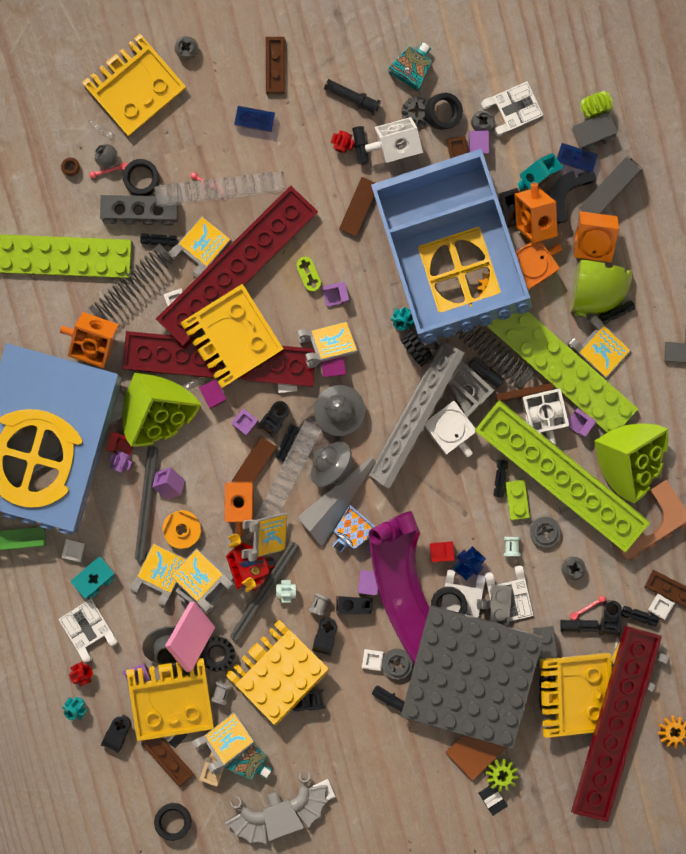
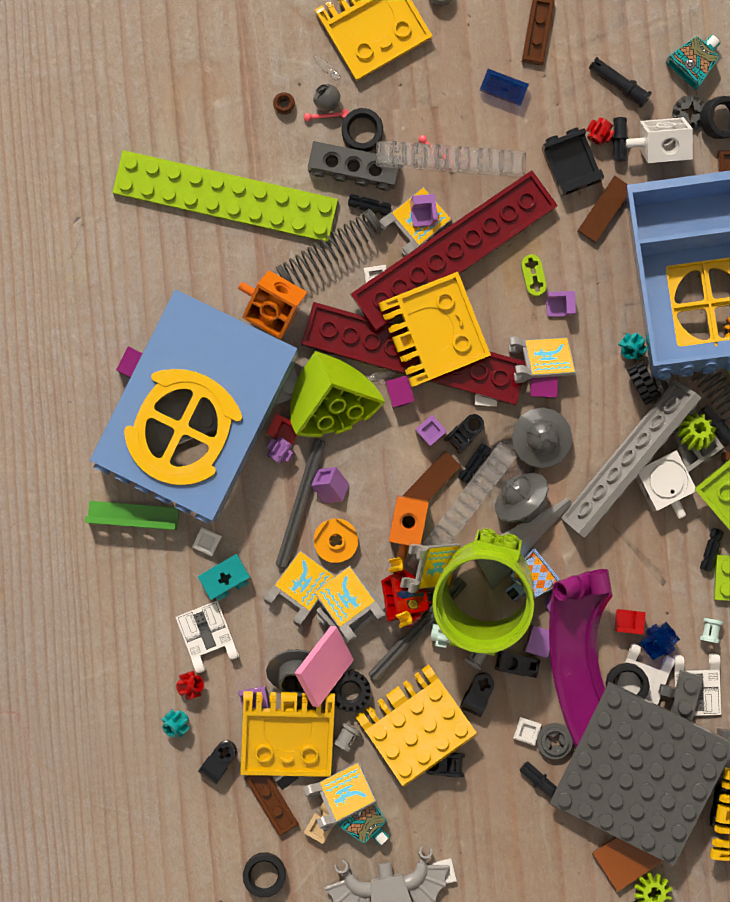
camera: 10 degrees right, 0 degrees up
none -> medium lavender panel [410,194,438,228]
none -> lime cylinder [433,528,535,656]
none -> black panel [542,127,604,197]
none -> lime gear [677,412,716,452]

